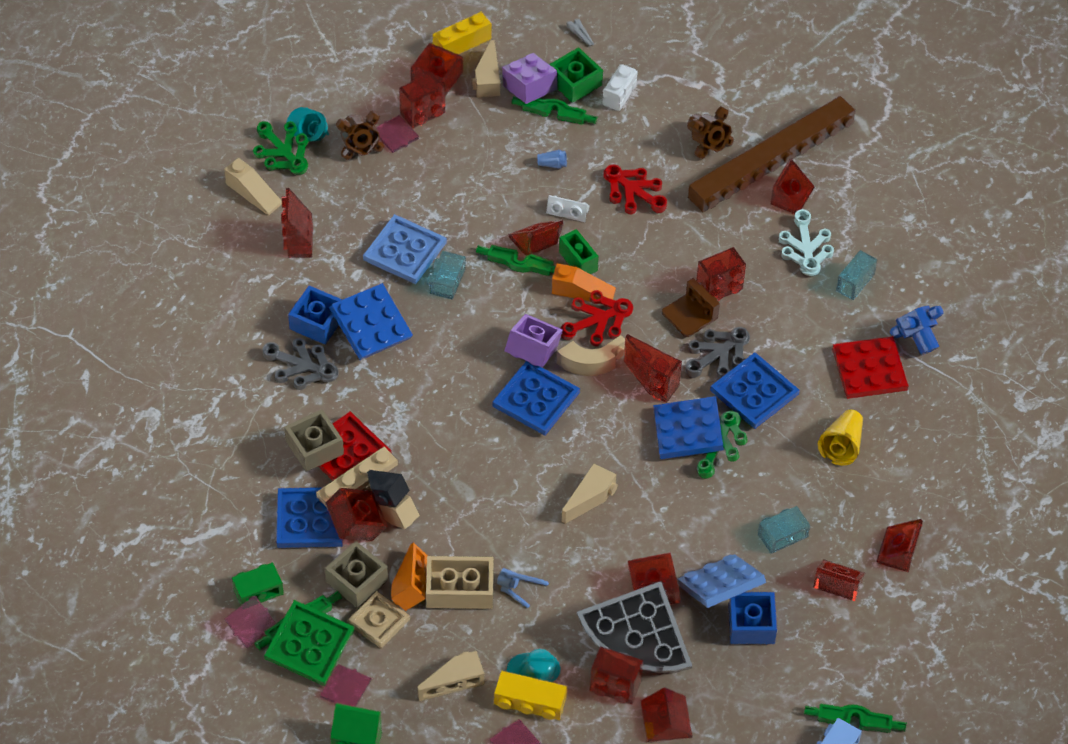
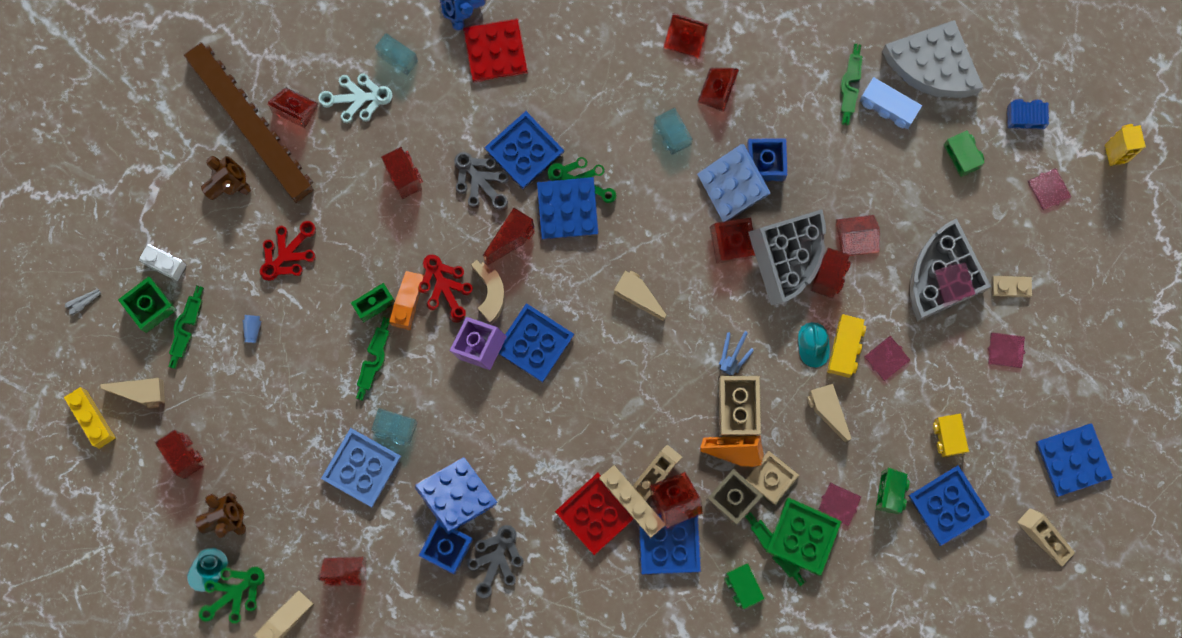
camera: 90 degrees left, 25 degrees up
clear pink piece [224,595,276,648] -> none
dark tan brick [284,409,344,472] -> none
black slope [367,470,410,508] -> none
clear pink piece [376,115,419,153] -> none
clear red brick [410,43,463,97] -> none
medium lavender brick [502,53,557,104] -> none
clear red slope [508,220,563,256] -> none
white hinge [546,195,589,222] -> none
reddish brown bracket [662,278,720,337] -> none
yellow cone [817,409,863,466] -> none

